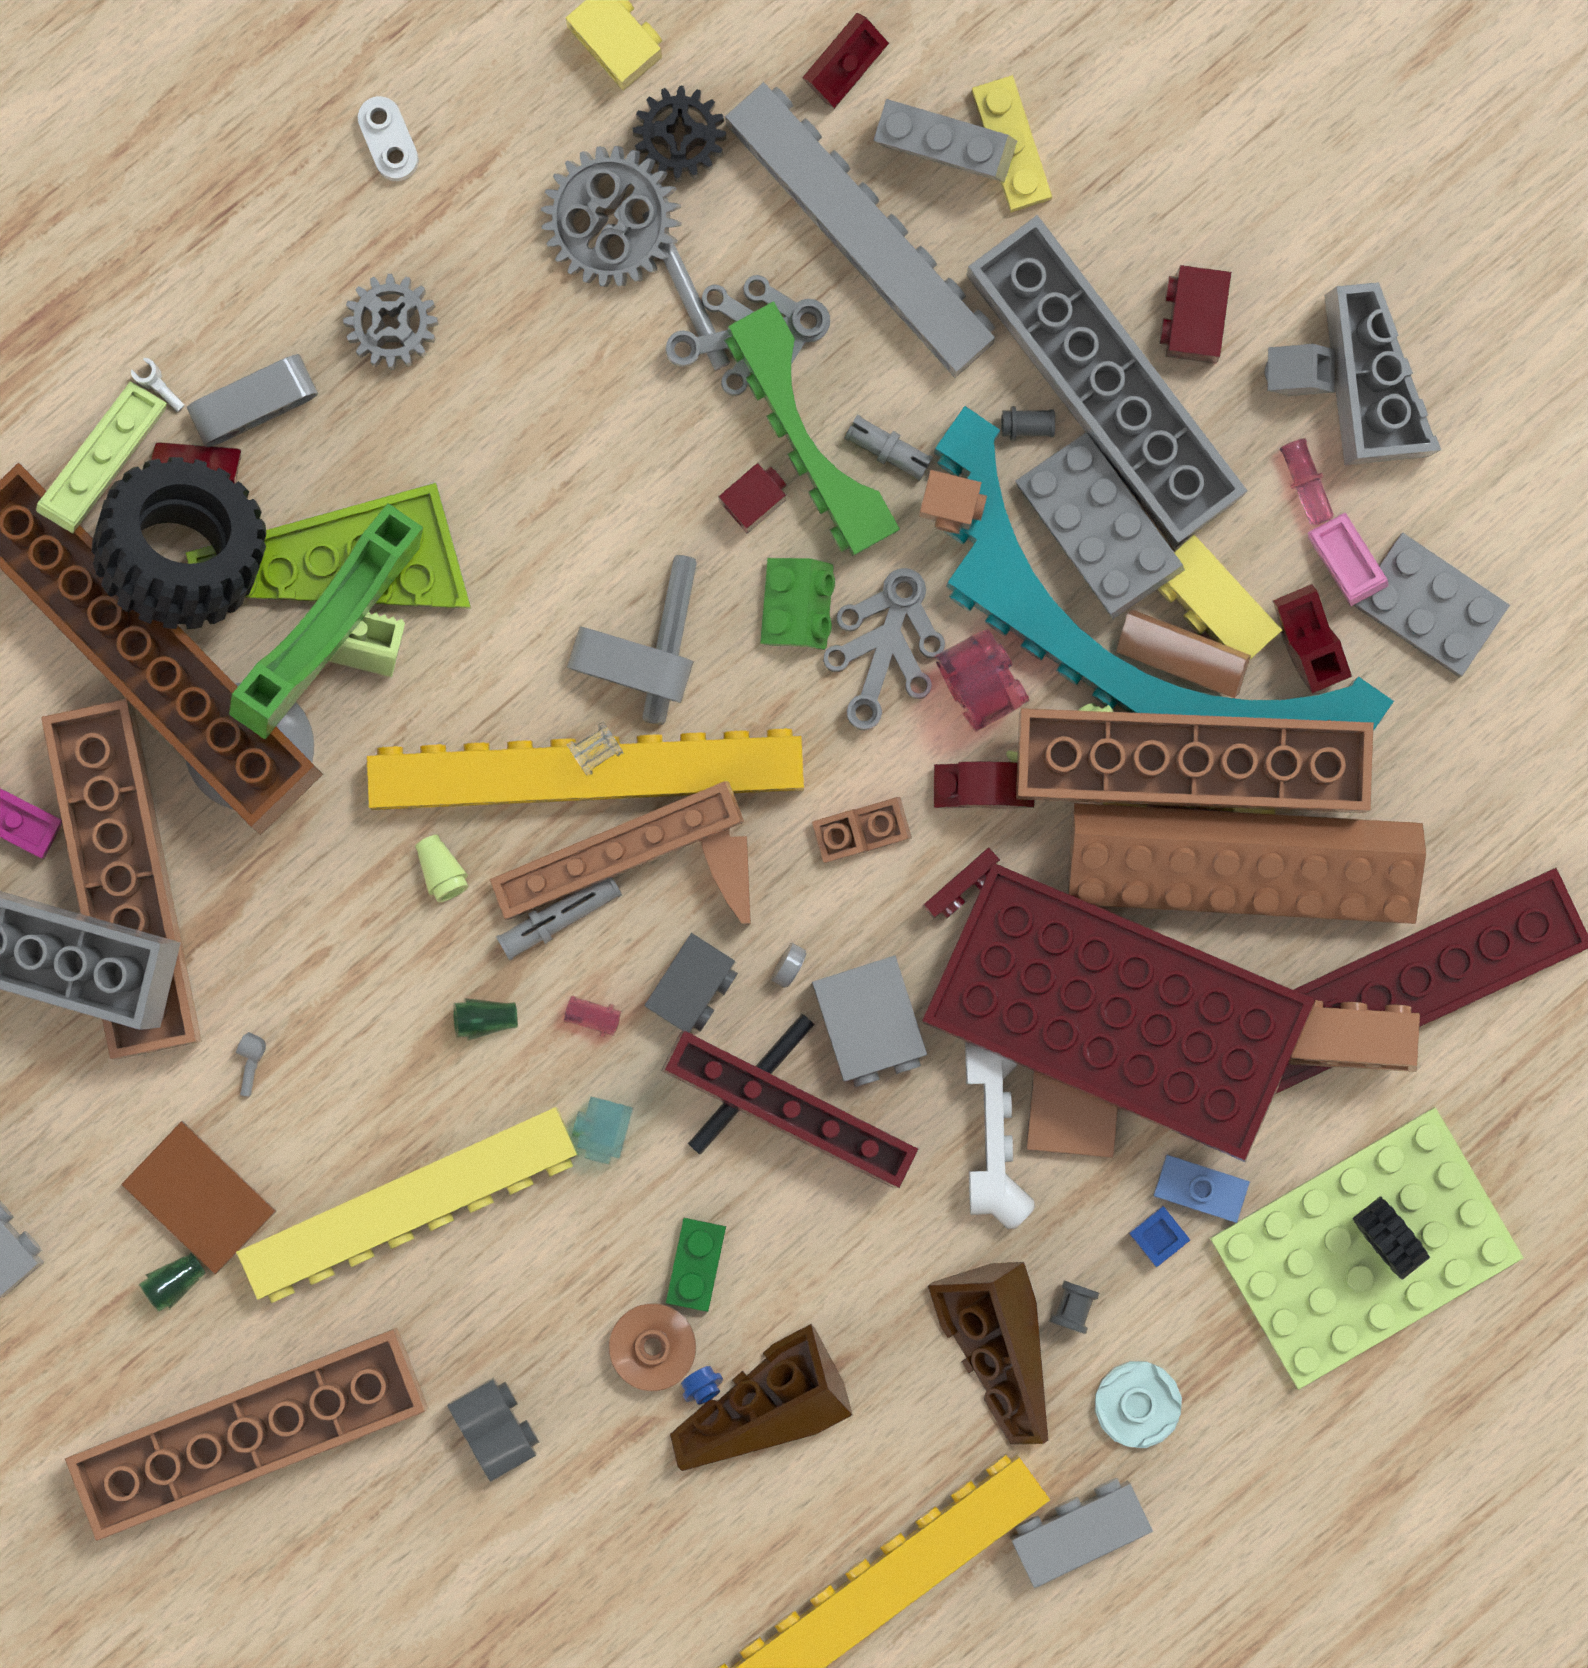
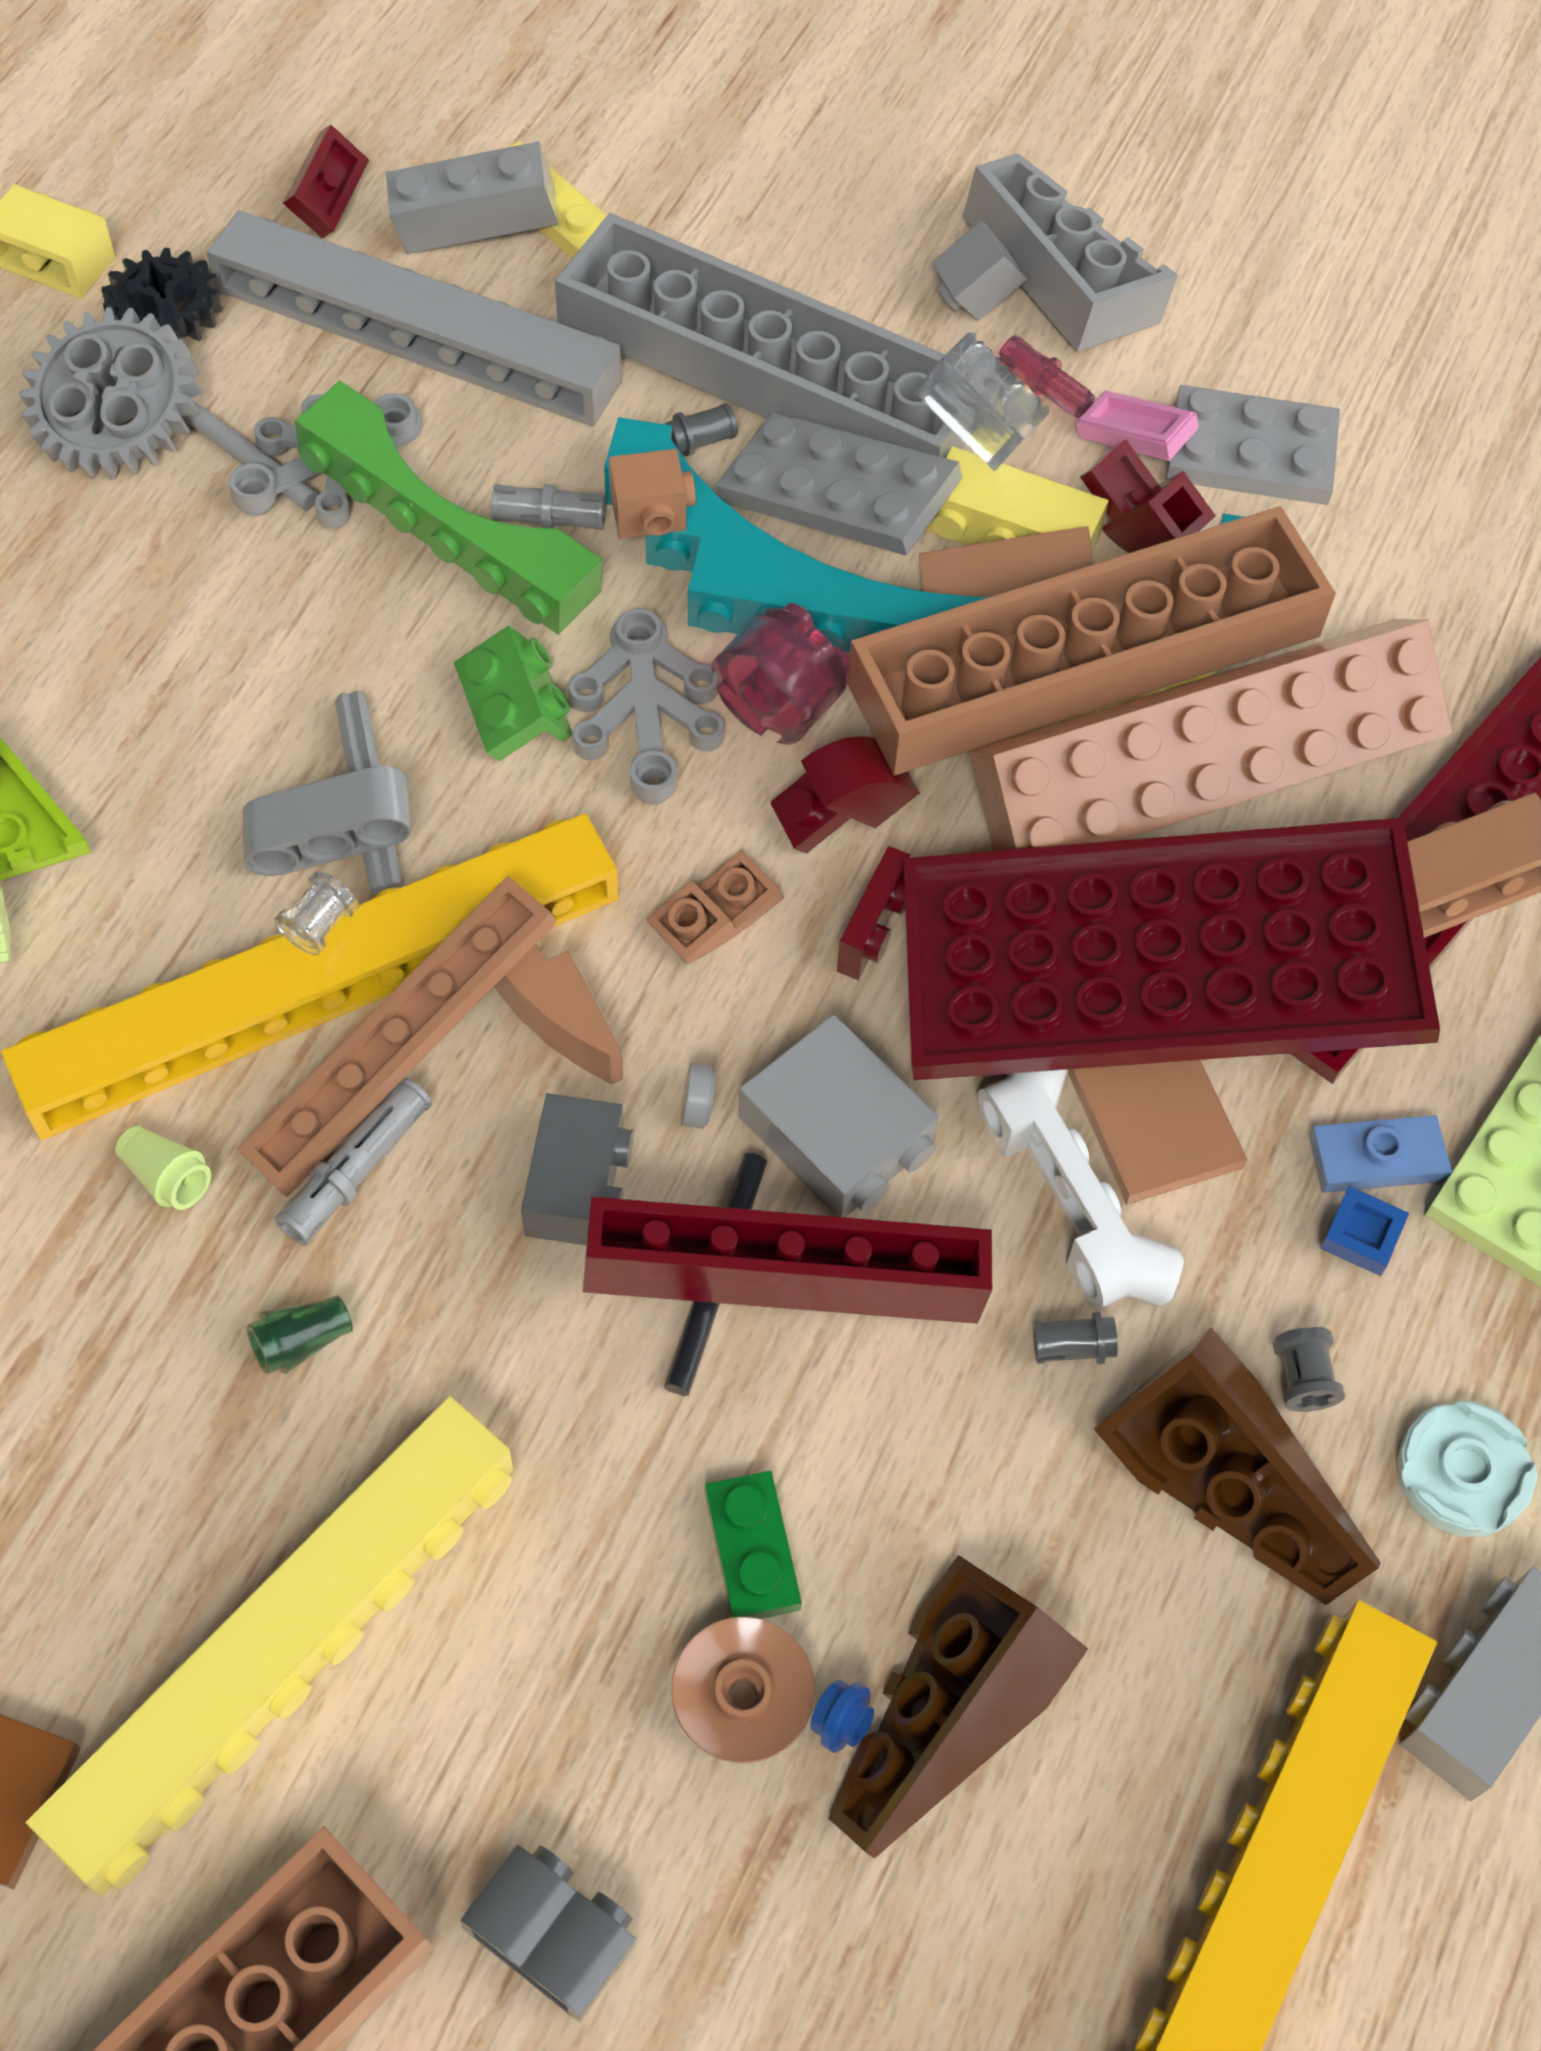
camera: 25 degrees left, 25 degrees down
clear pink pin [564,995,622,1037] -> none
clear light blue brick [572,1096,634,1164] -> none
dark red brick [718,463,787,534] -> none
dark red brick [1159,265,1232,364] -> none
none -> clear brick [914,332,1050,472]
none -> dark grey pin [1033,1312,1118,1365]

